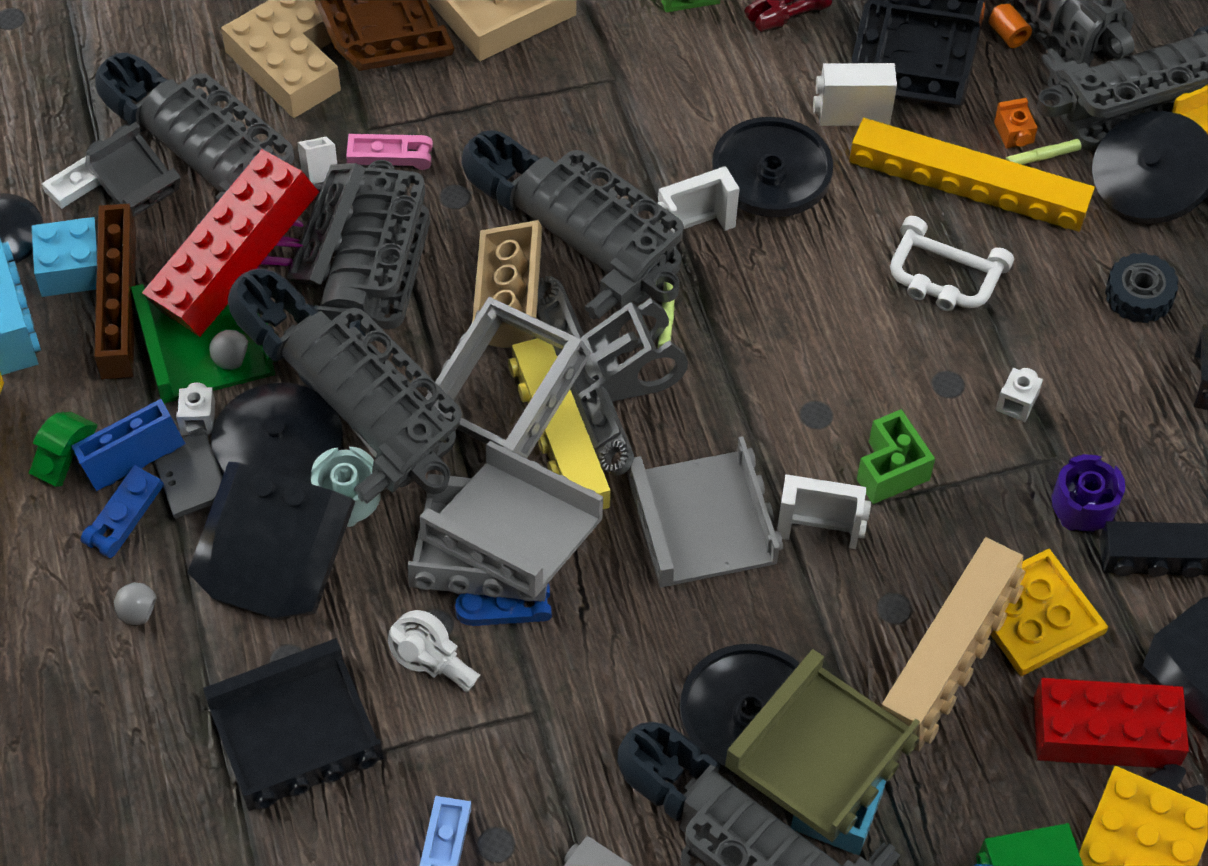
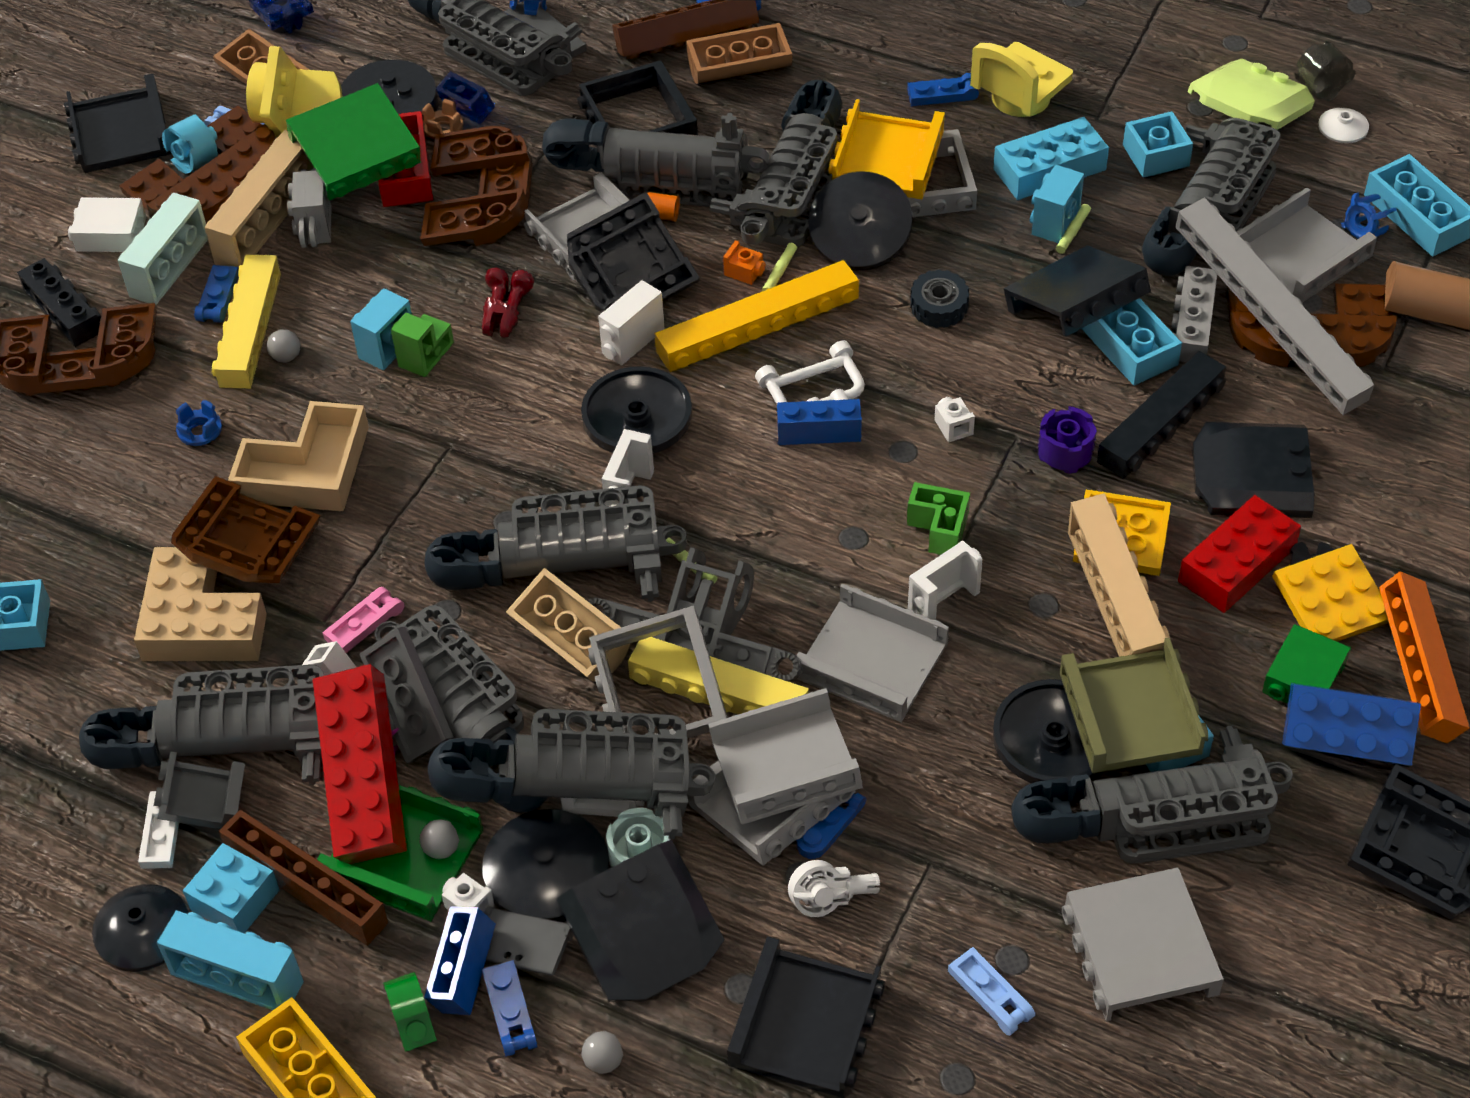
camera: 45 degrees left, 5 degrees down
none -> blue brick [777,399,862,445]

